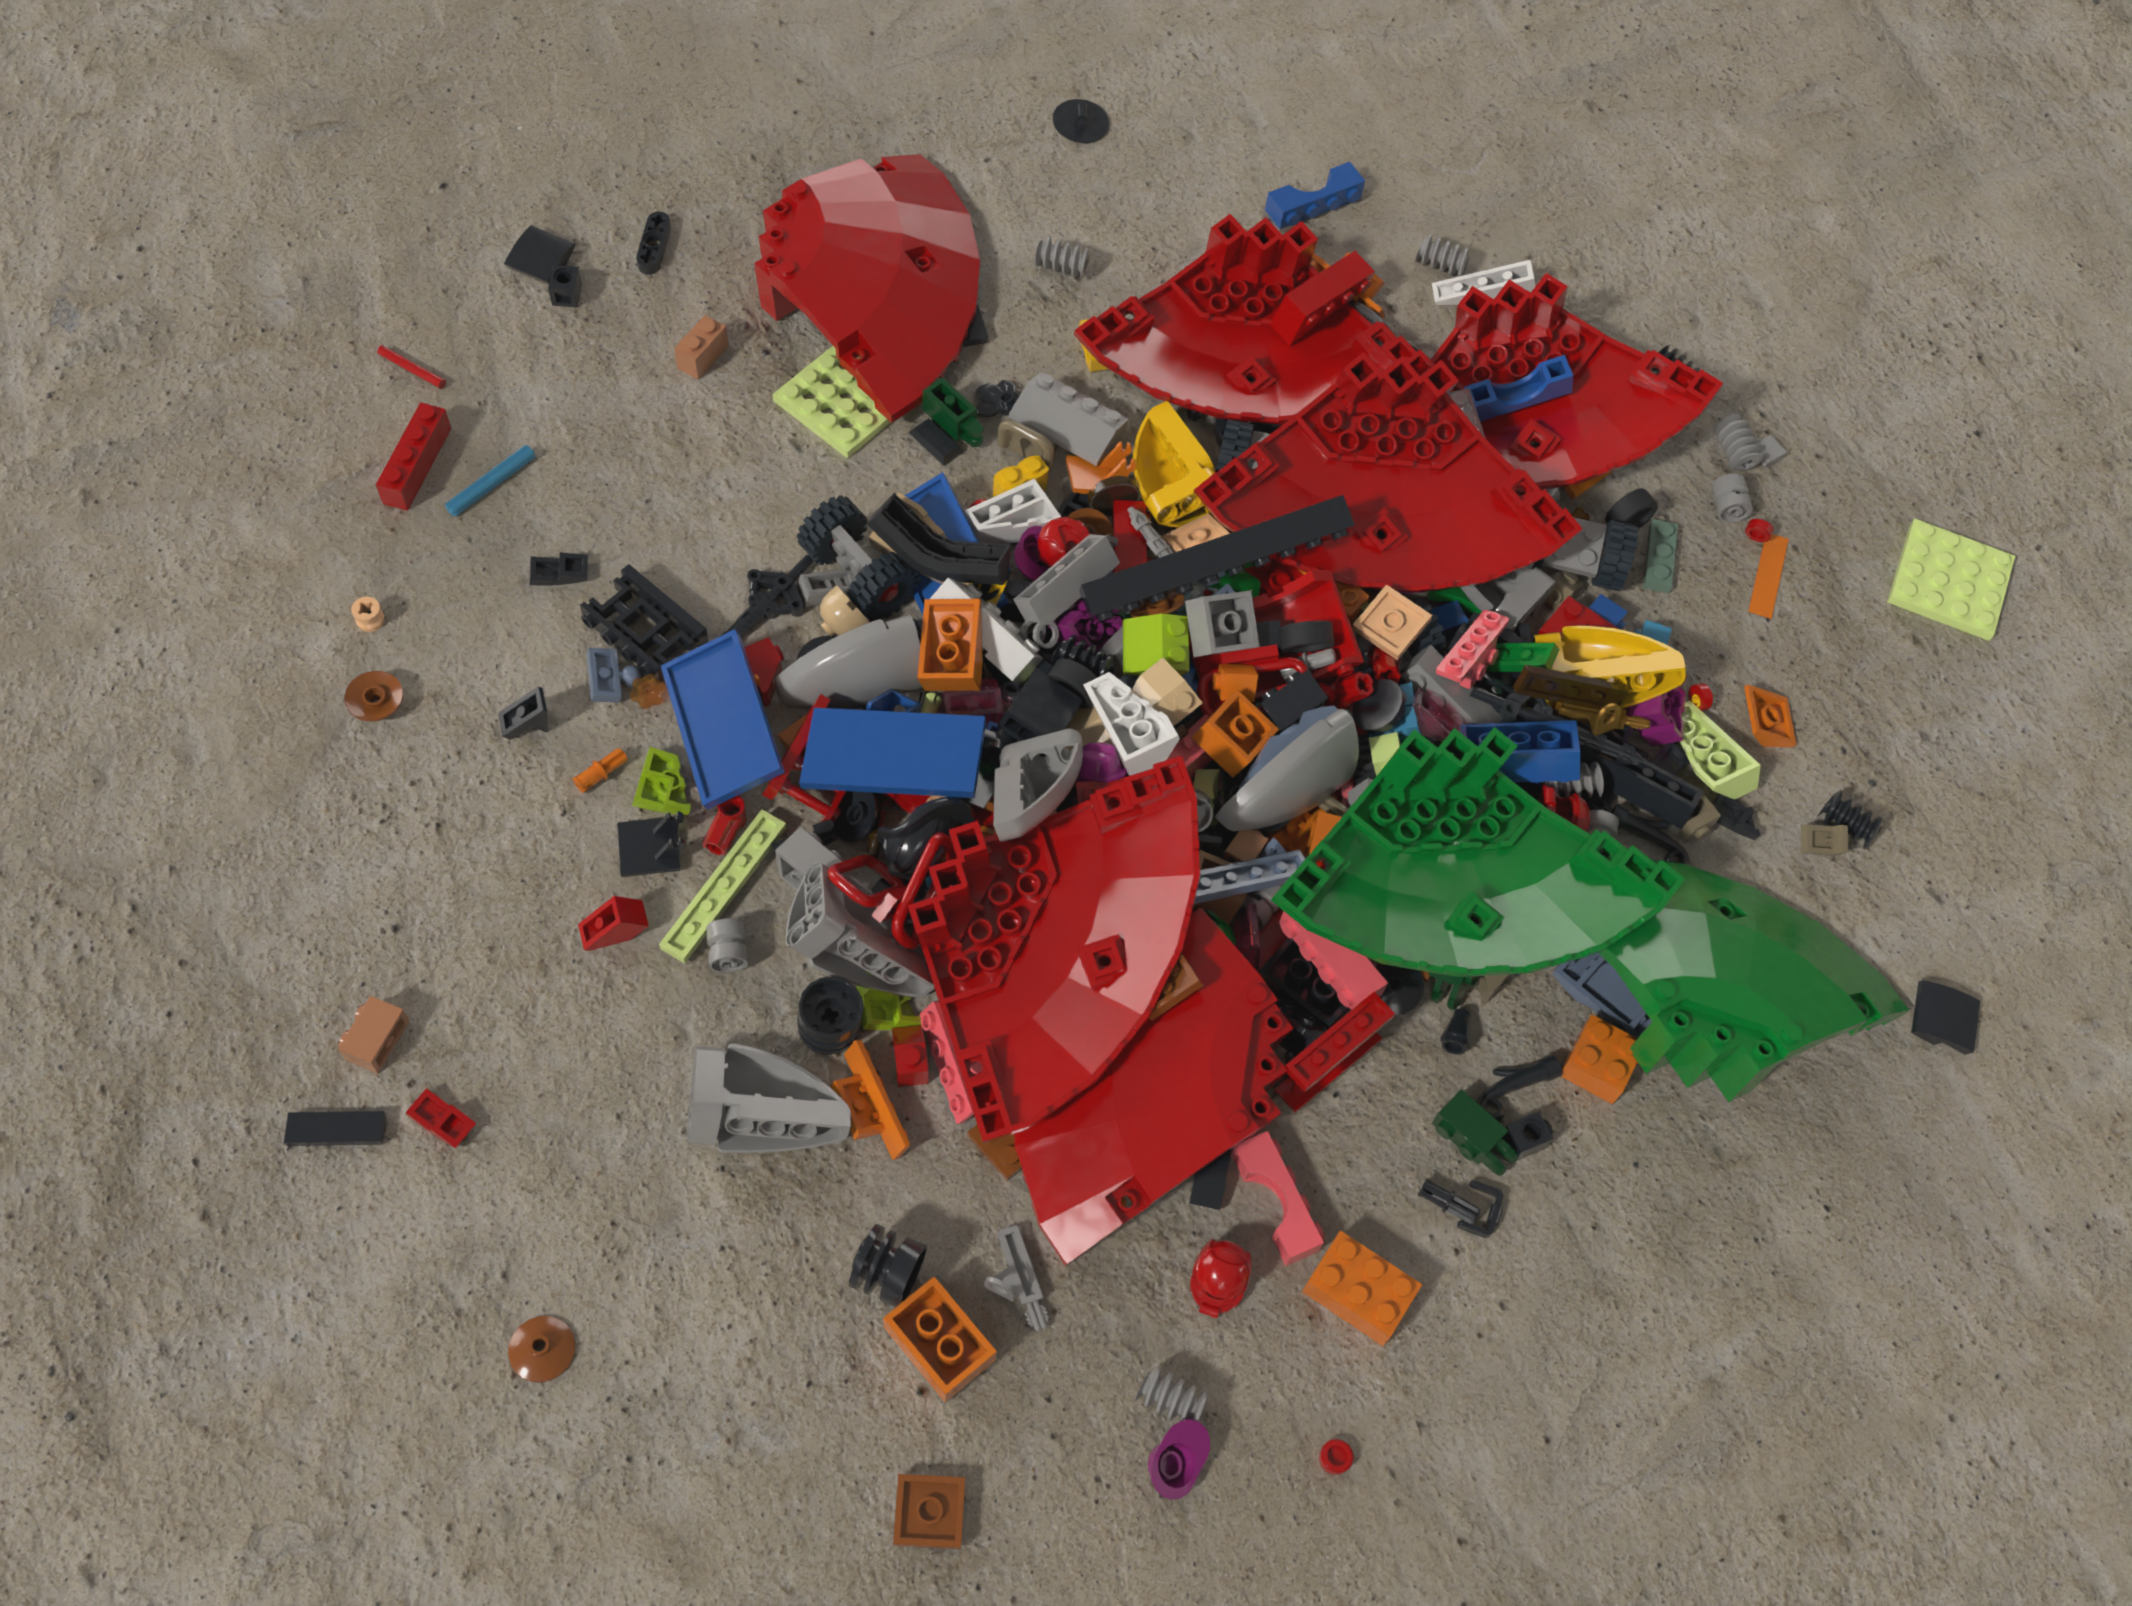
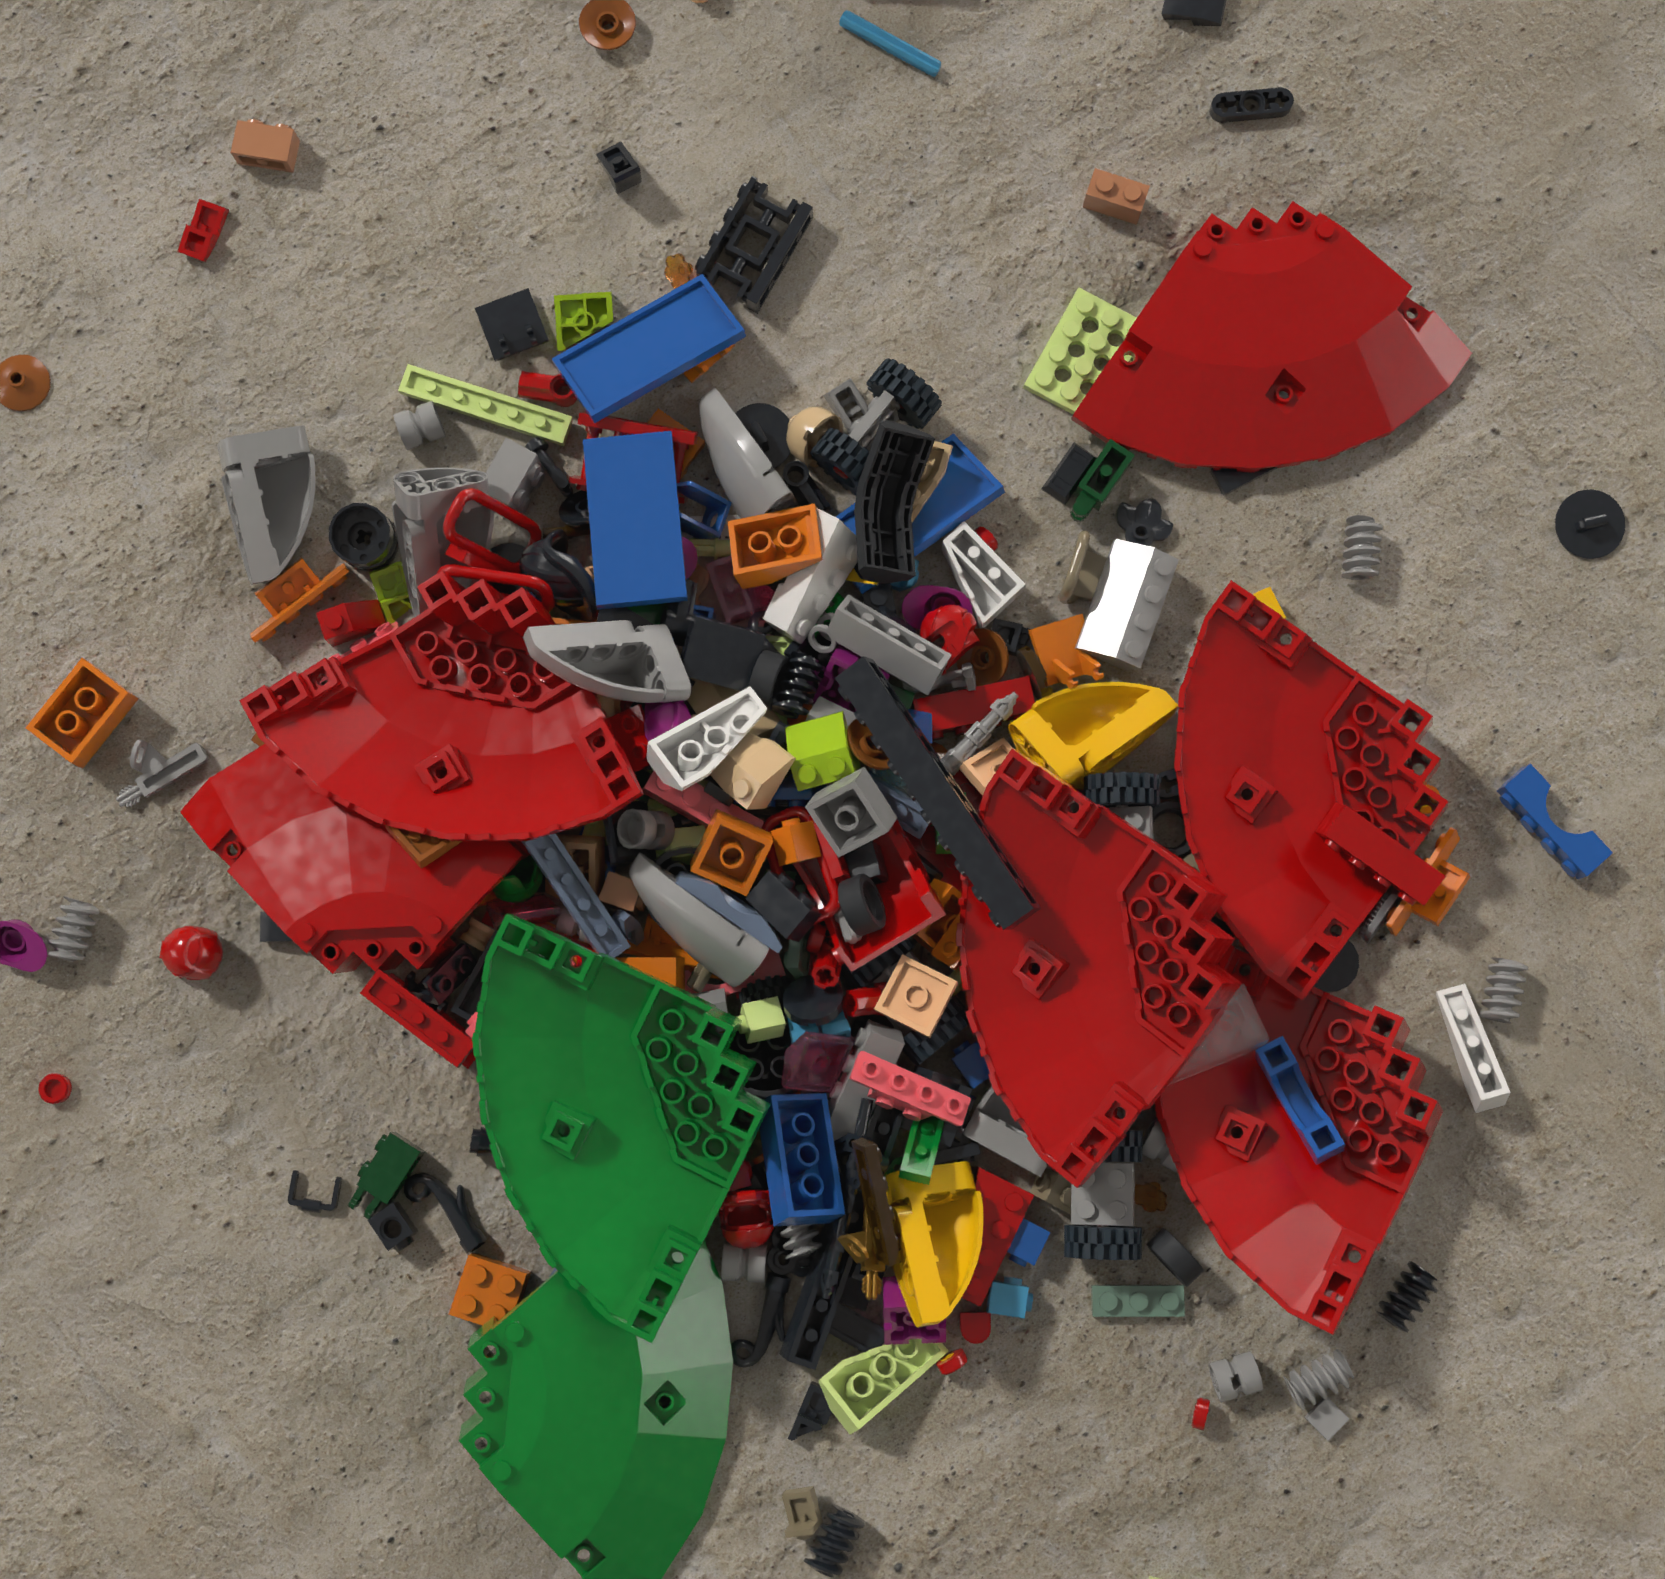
camera: 85 degrees right, 20 degrees up
black tile [284,1111,387,1146] -> none
black slope [529,552,588,586] -> none
black brick [548,265,582,308] -> none
orange axle [572,748,628,794] -> none
red slope [578,896,649,951] -> none
sand blue plate [586,648,643,703] -> none
black bar [719,555,814,638] -> none
red slope [744,637,784,707] -> none
black wheel [849,1224,927,1307] -> none
yellow brick [993,455,1049,497] -> none
coral arch [1230,1131,1324,1266] -> none
orange brick [1302,1230,1422,1346] -> none
black axle [1418,1178,1480,1224] -> none
dark tan bracket [1678,795,1721,843] -> none
orange slope [1744,684,1797,747] -> none
orange sticker [1748,534,1789,619] -> none

